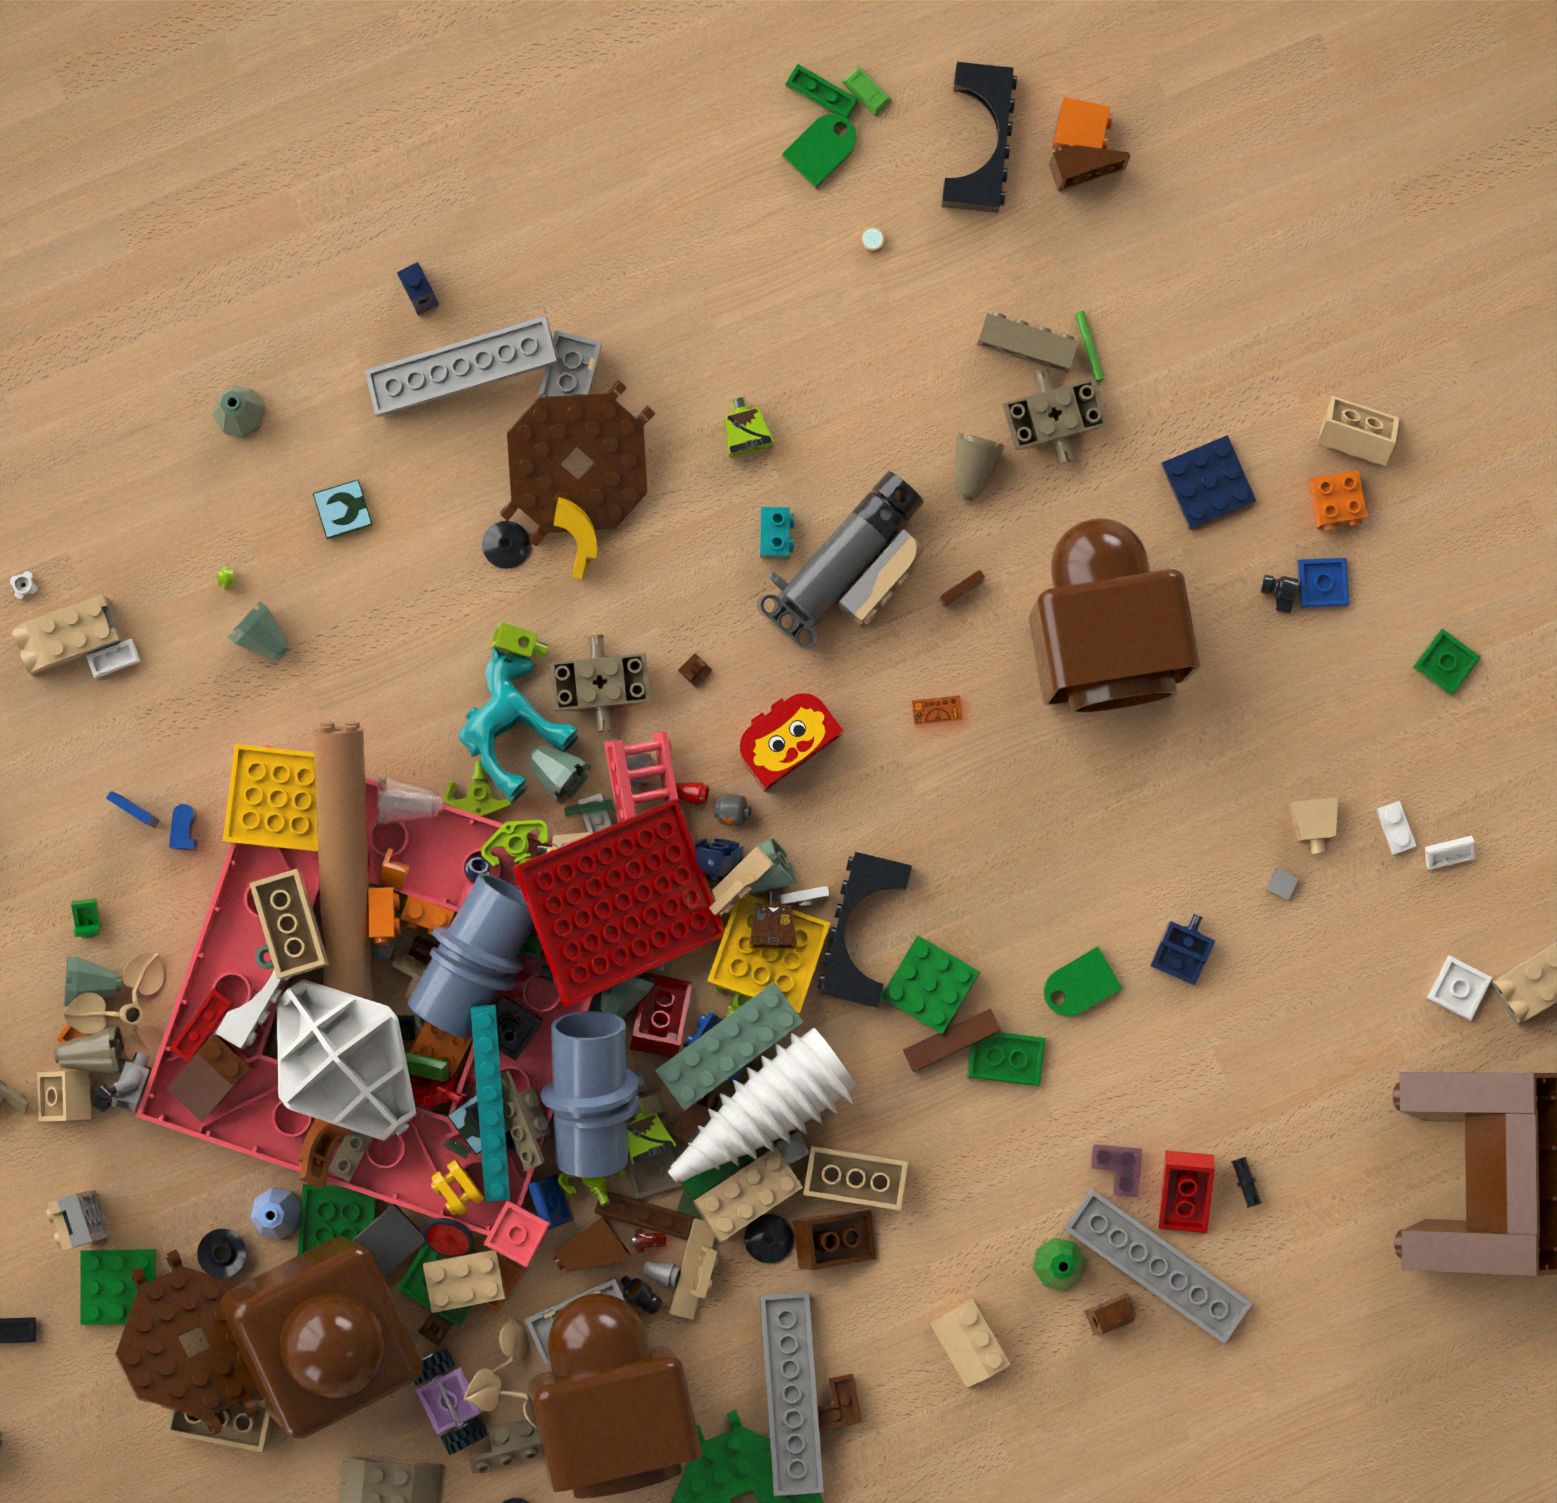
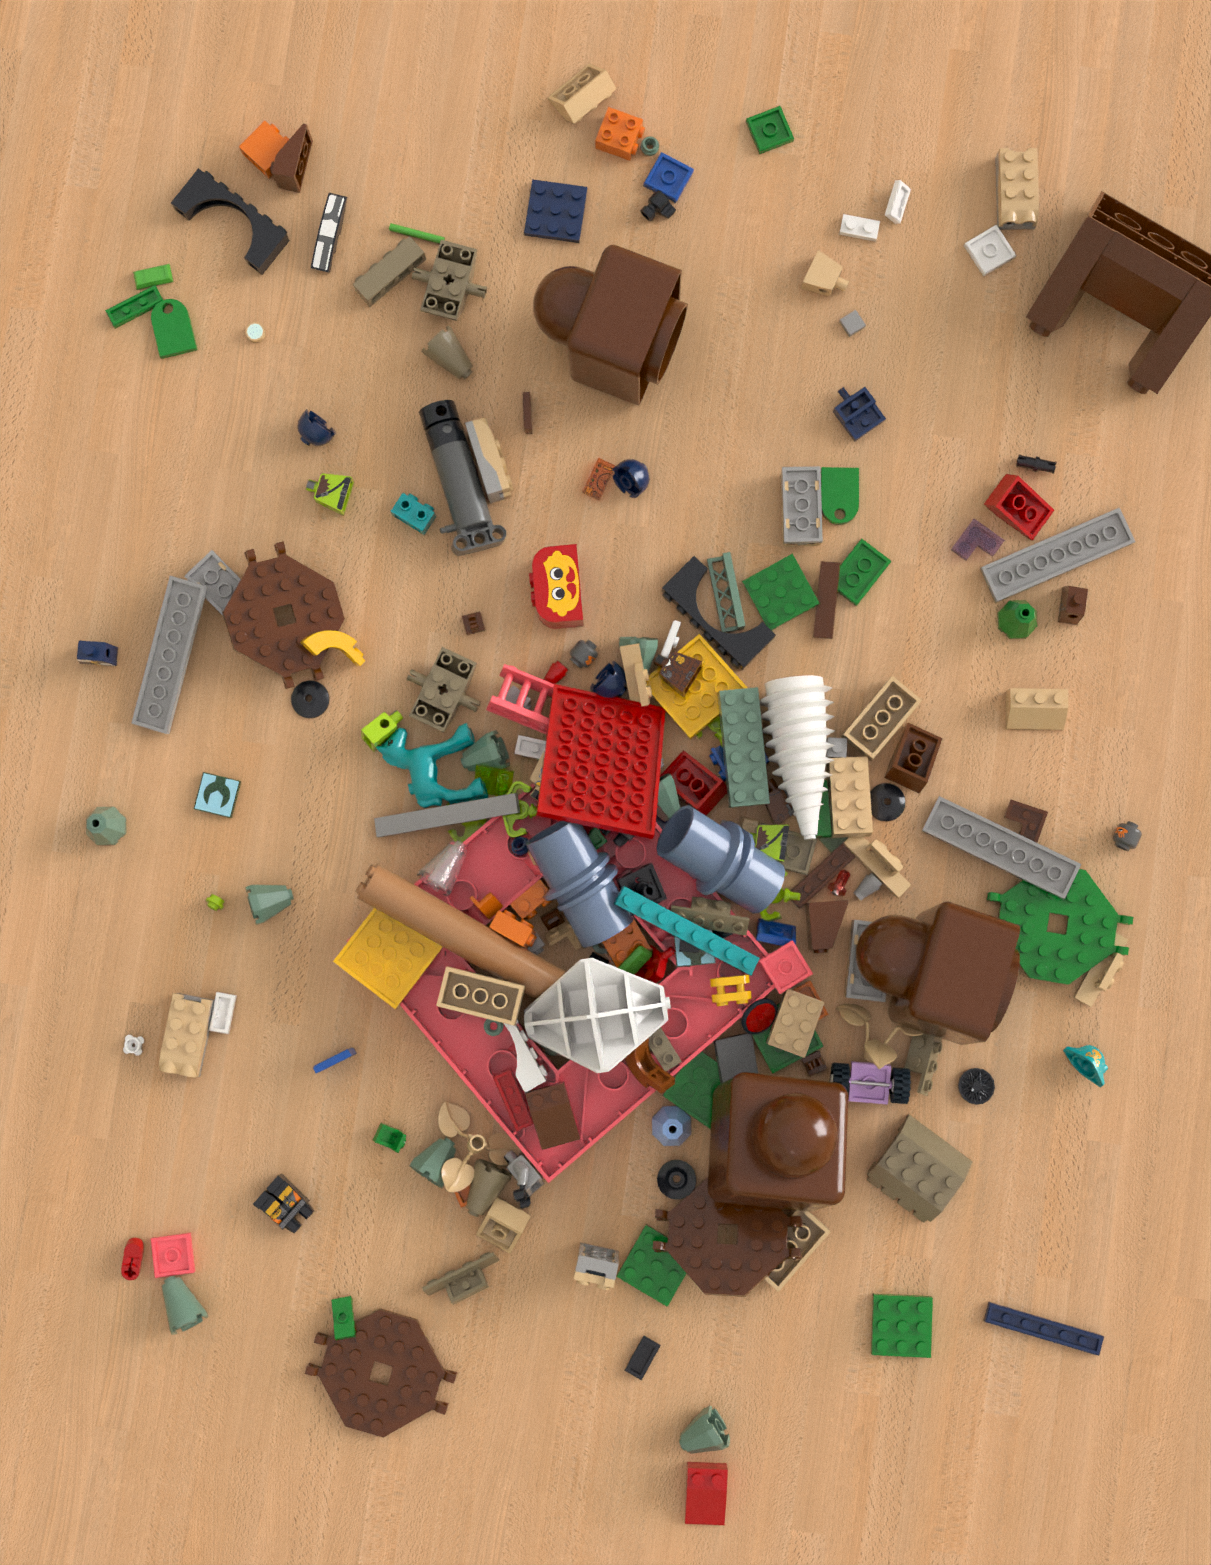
camera: 50 degrees left, 0 degrees up
blue leg [169,804,198,851] -> none
tile [444,1138,472,1159] -> none
clear green tile [564,799,614,818] -> none
black piece [621,1276,662,1314] -> none
none -> dark blue cylinder [297,409,336,446]
none -> slope [311,193,348,272]
none -> light grey tile [374,793,520,837]
none -> clear neon green hinge [475,764,514,797]
none -> dark blue cylinder [612,459,650,498]
none -> sand green plate [641,137,659,156]
none -> sand green fence [707,552,746,633]
none -> light grey piece [780,466,823,547]

